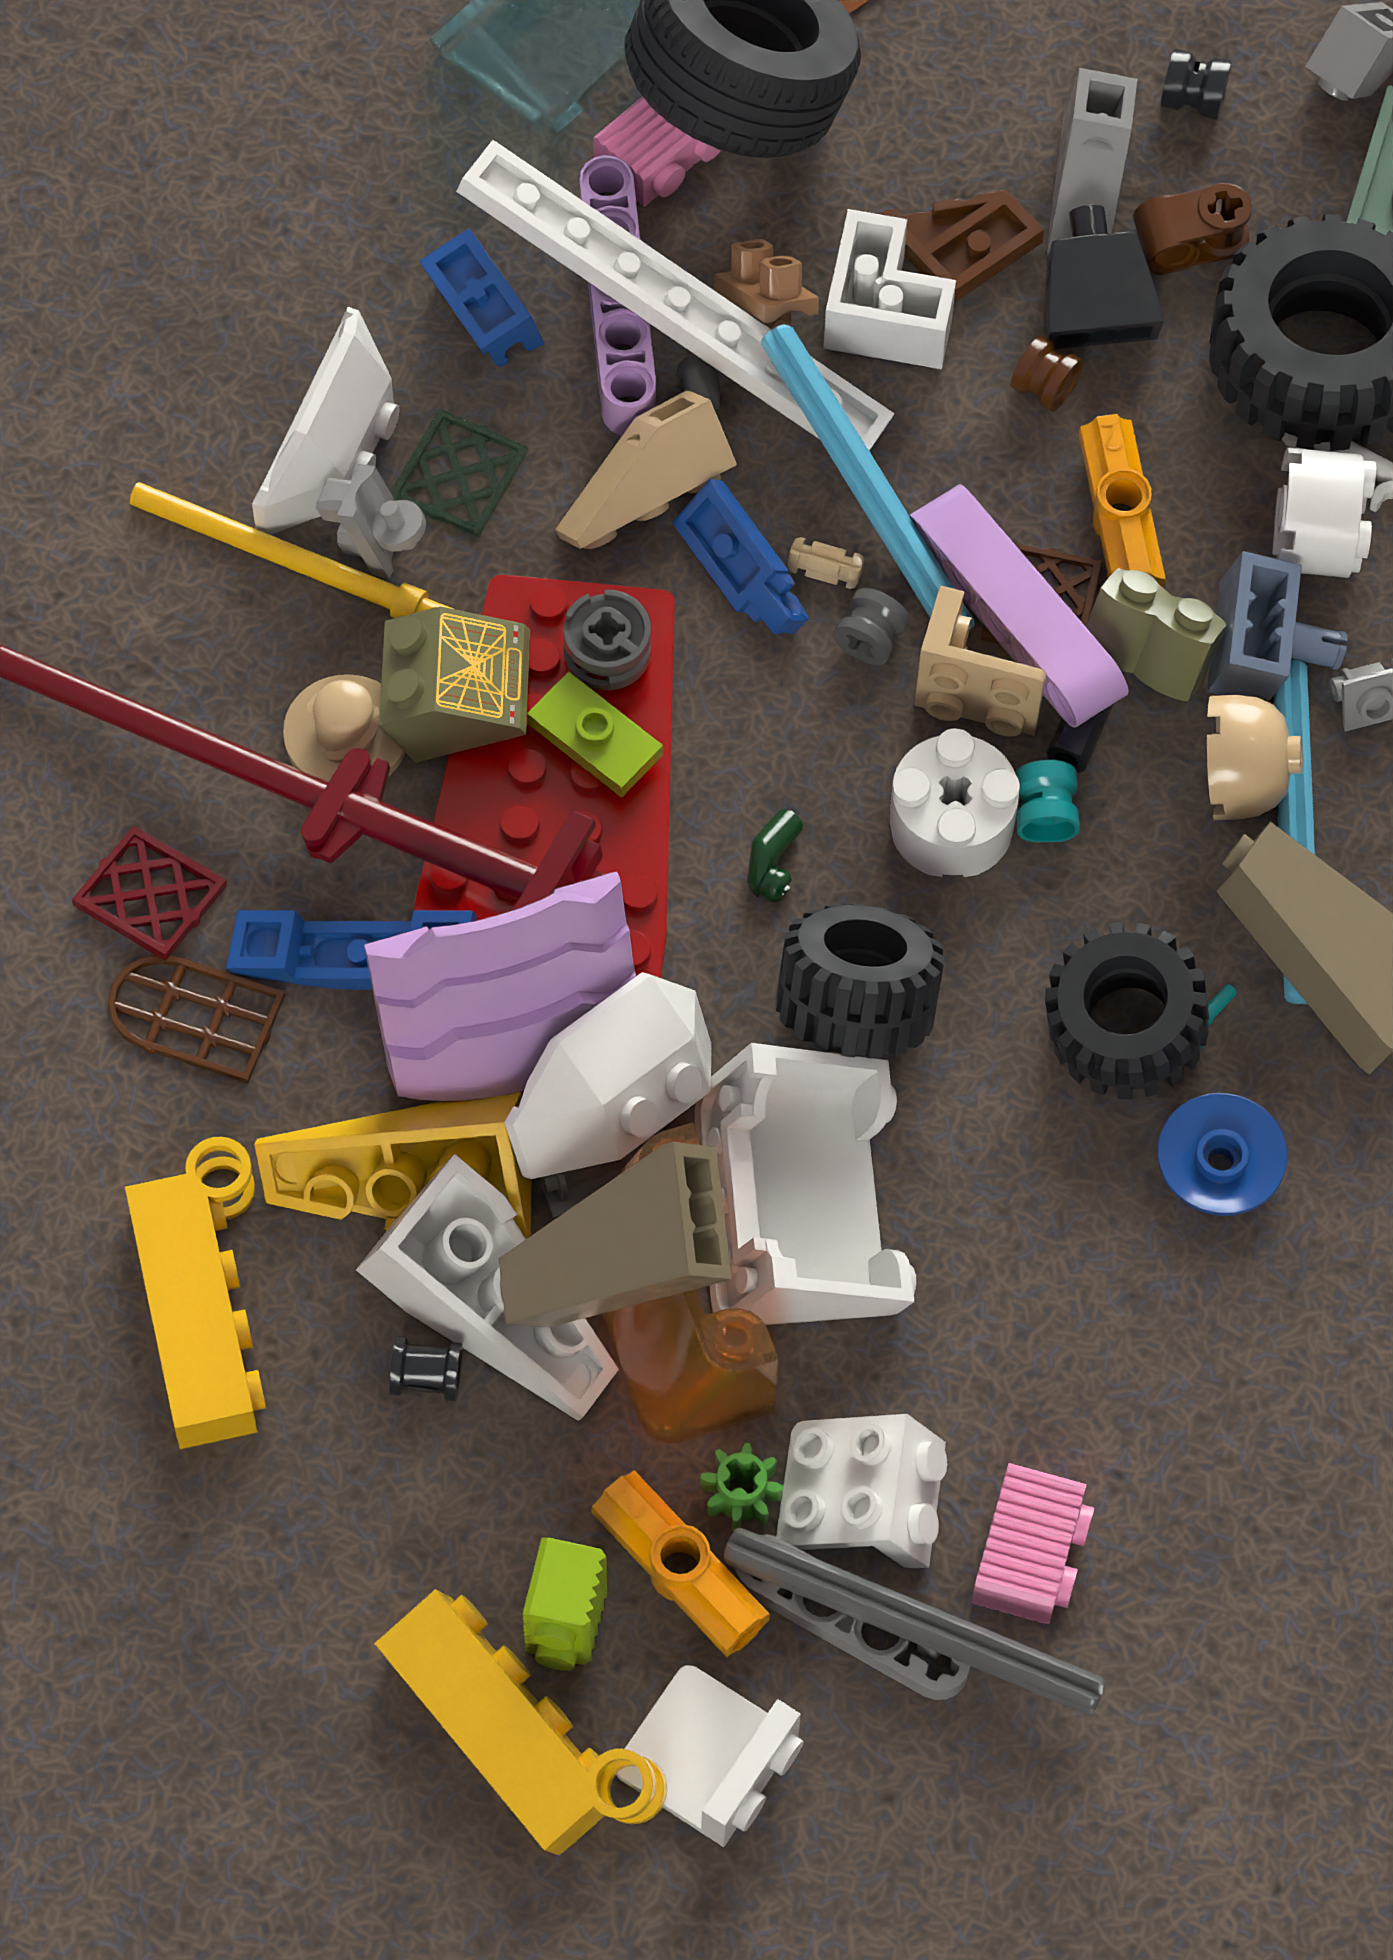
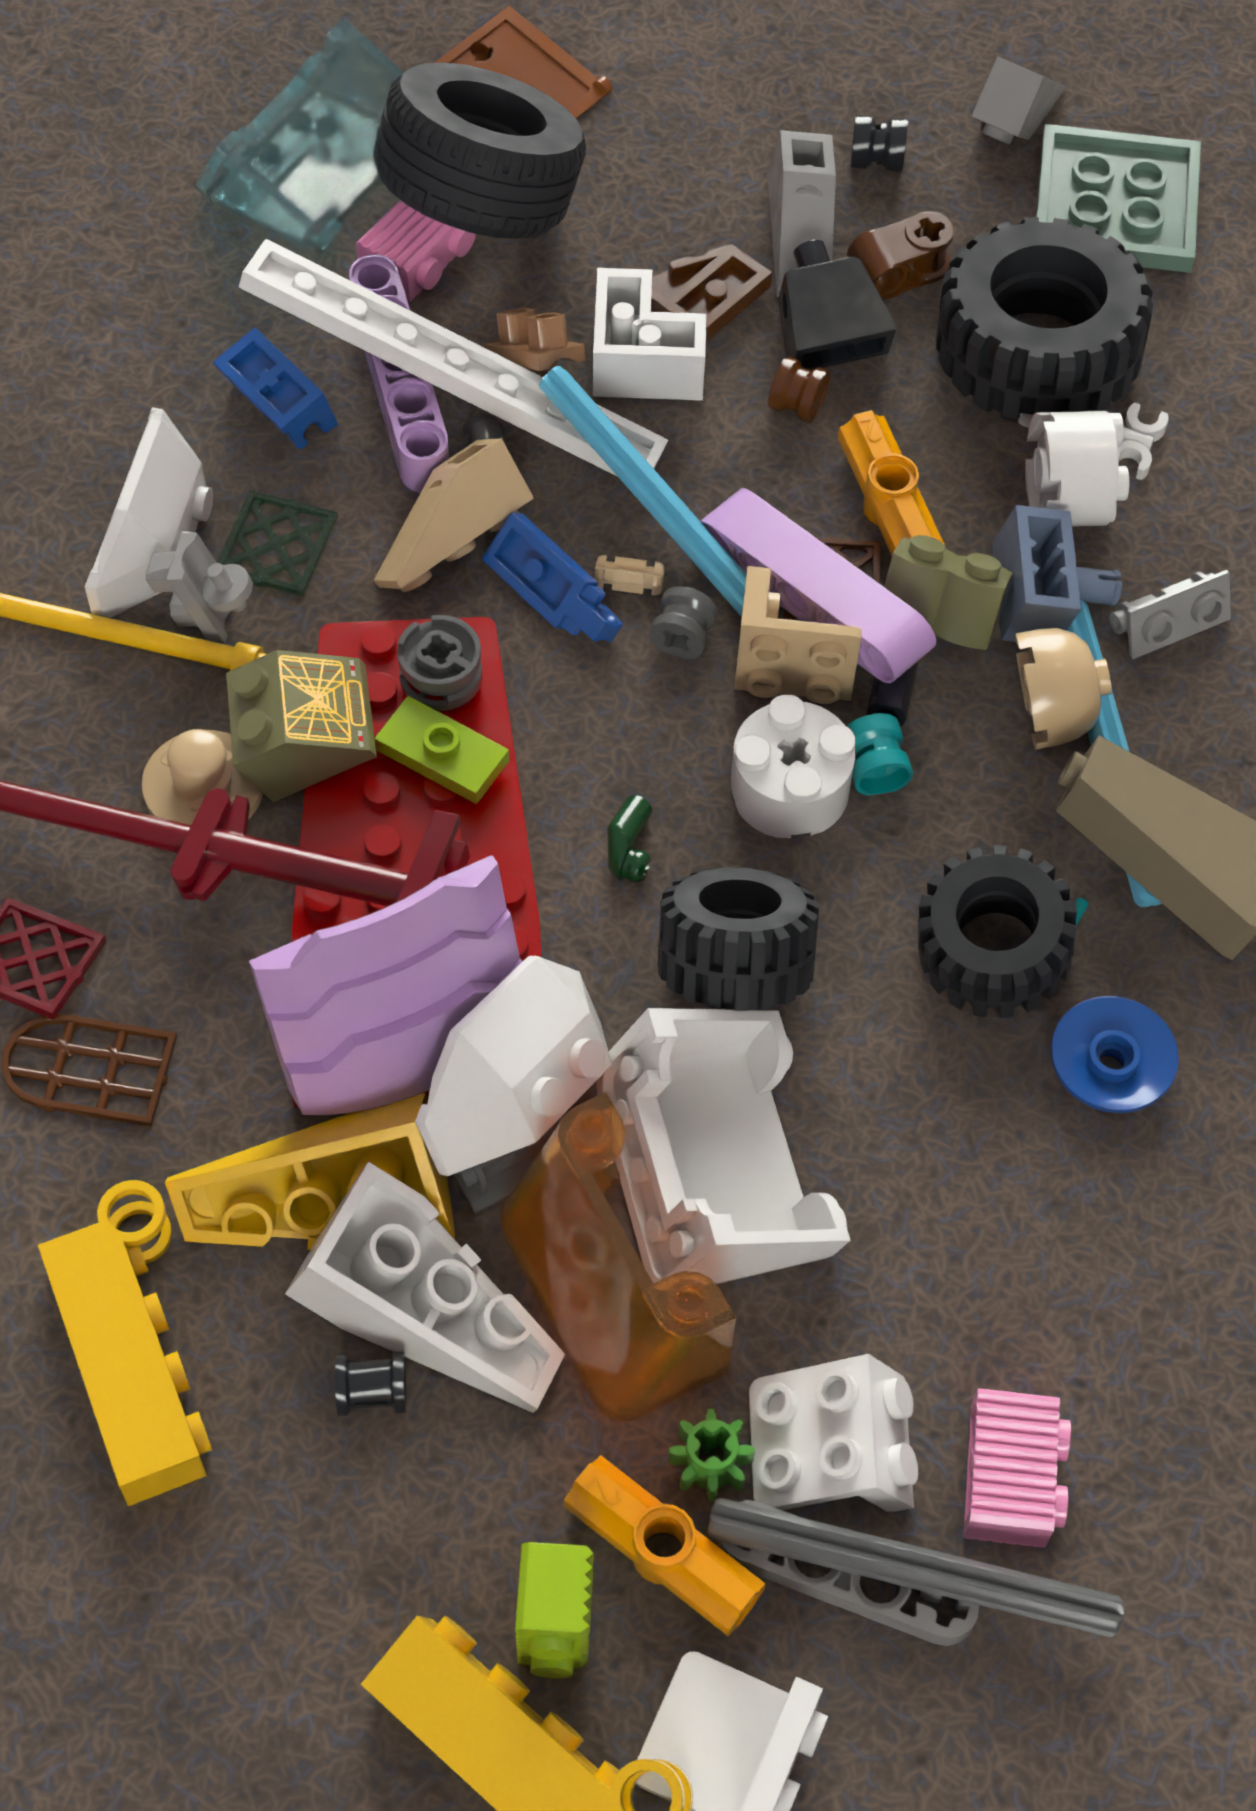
camera: 10 degrees left, 5 degrees down
blue slope [226,910,477,990] -> none
dark tan slope [499,1142,732,1327] -> none

